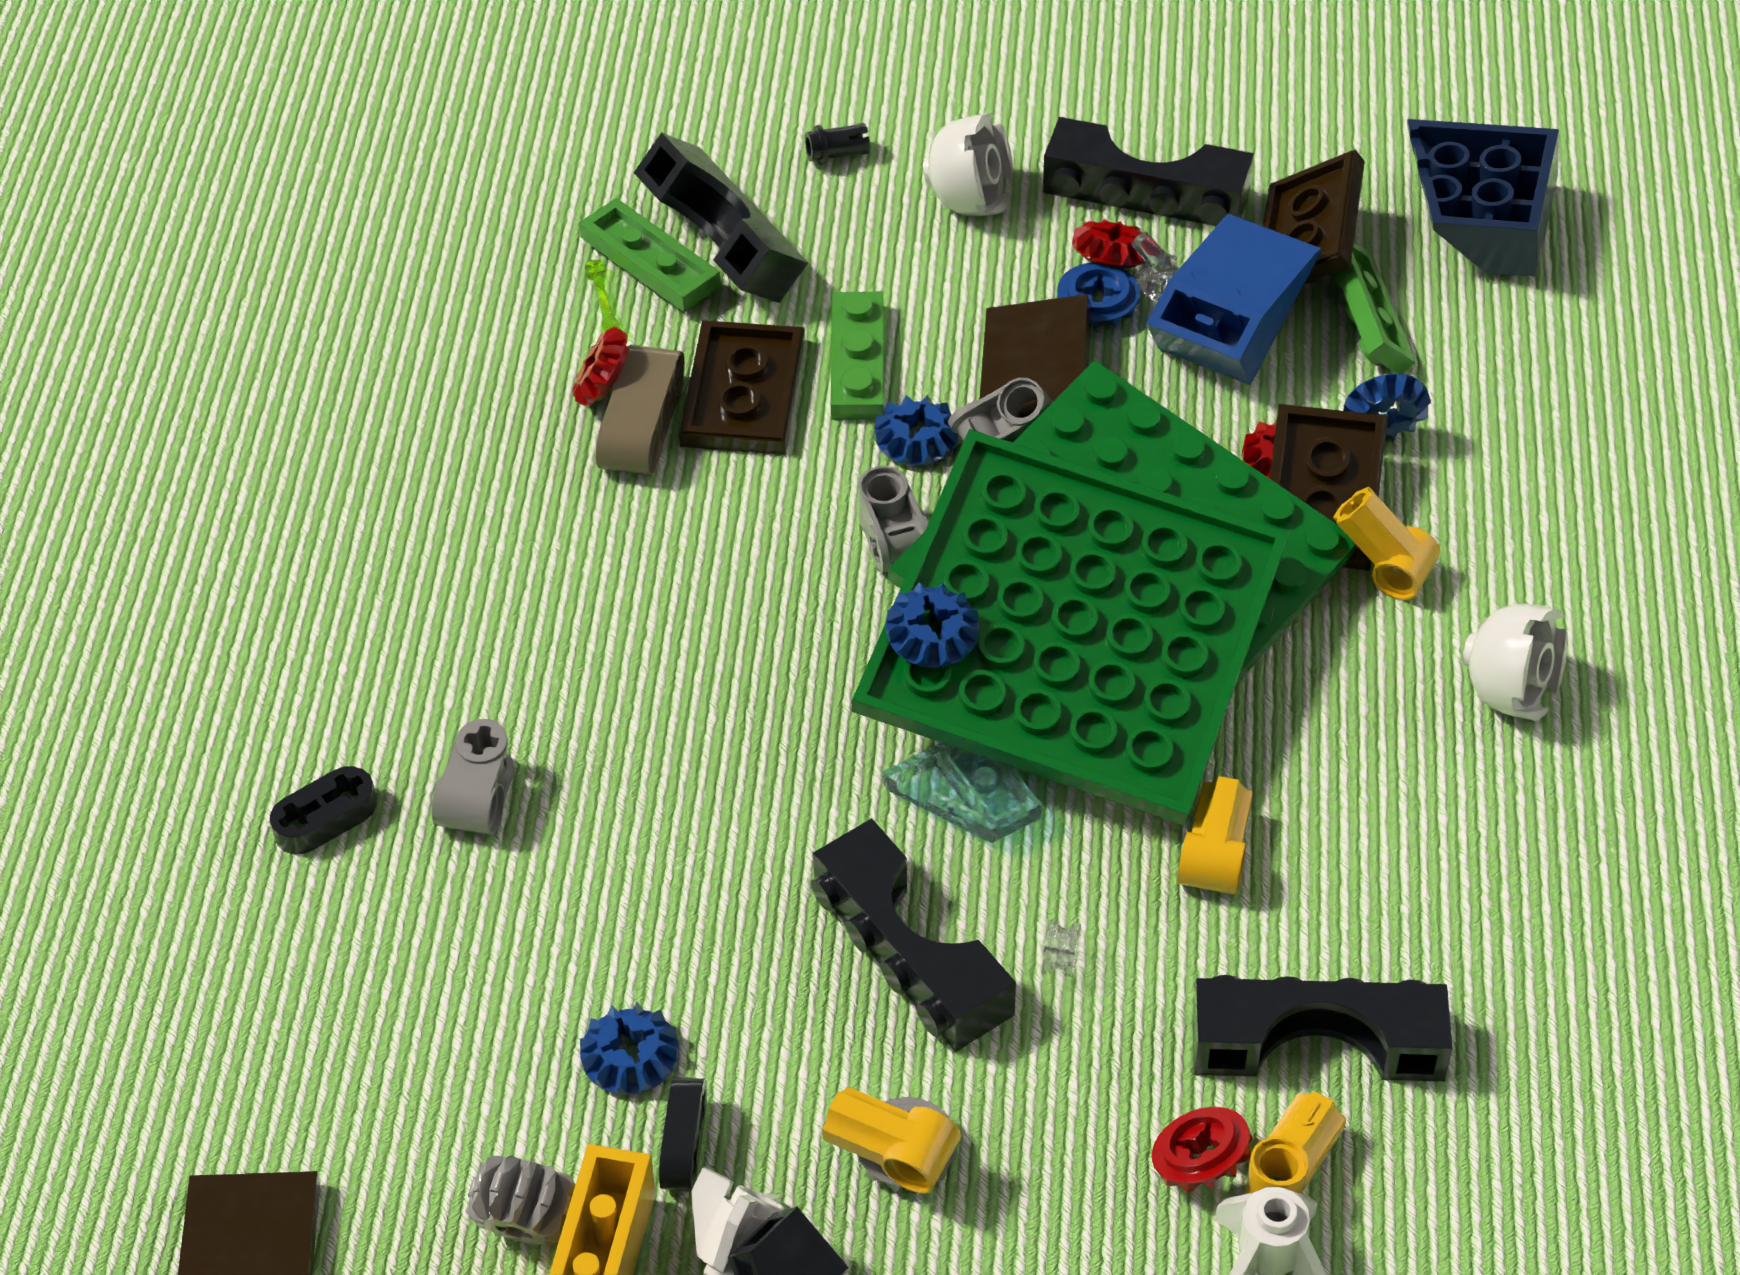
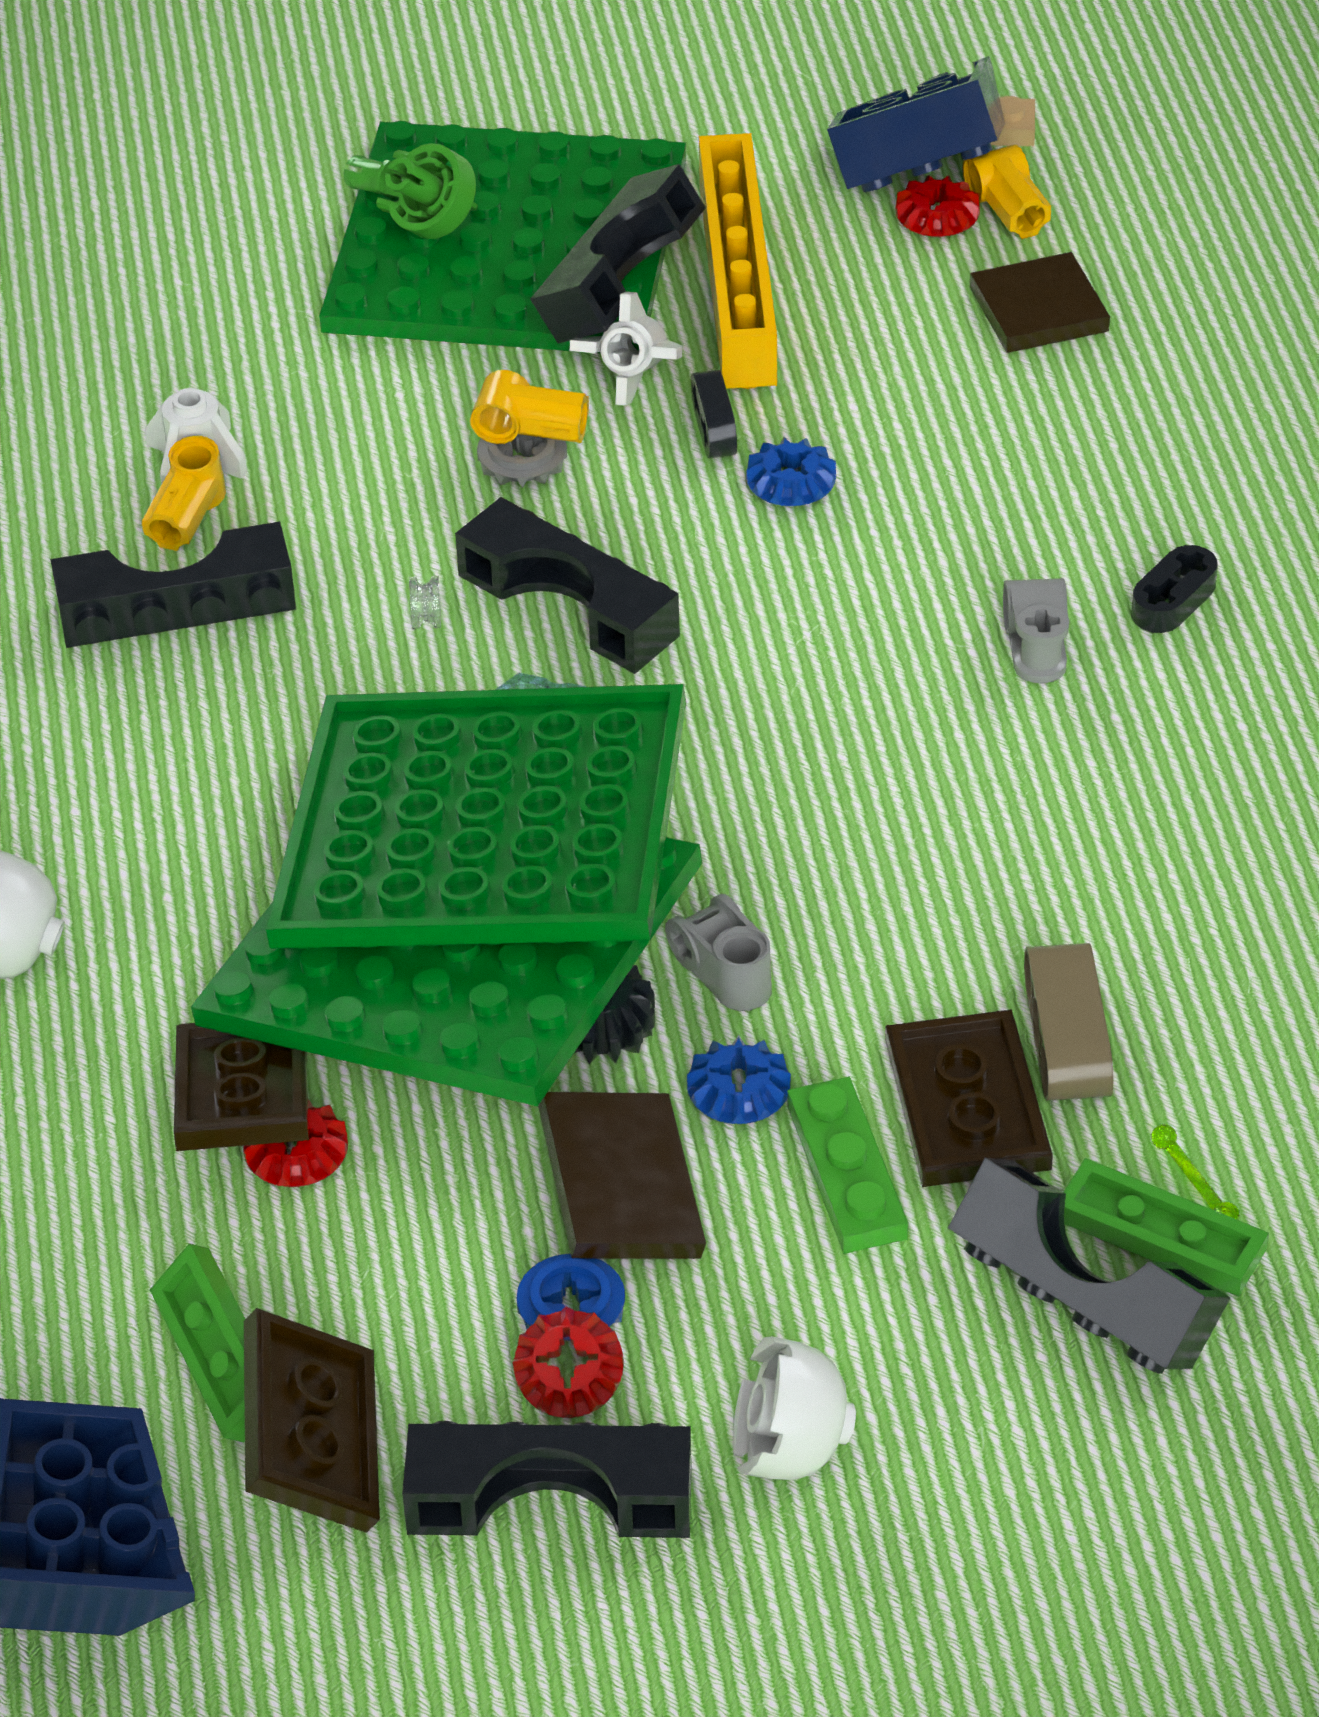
camera: 165 degrees right, 5 degrees down
light grey gear [466,1155,576,1247] -> none
red gear [573,326,629,407] -> none
black pin [805,122,870,165] -> none
blue gear [886,582,979,668] -> none
light grey piece [948,378,1053,443] -> none
clear plate [1131,232,1180,300] -> none
blue slope [1146,214,1321,386] -> none
red gear [1151,1107,1253,1194] -> none
yellow piece [1177,776,1253,895] -> none
yellow piece [1333,487,1441,601] -> none
blue gear [1343,374,1431,440] -> none

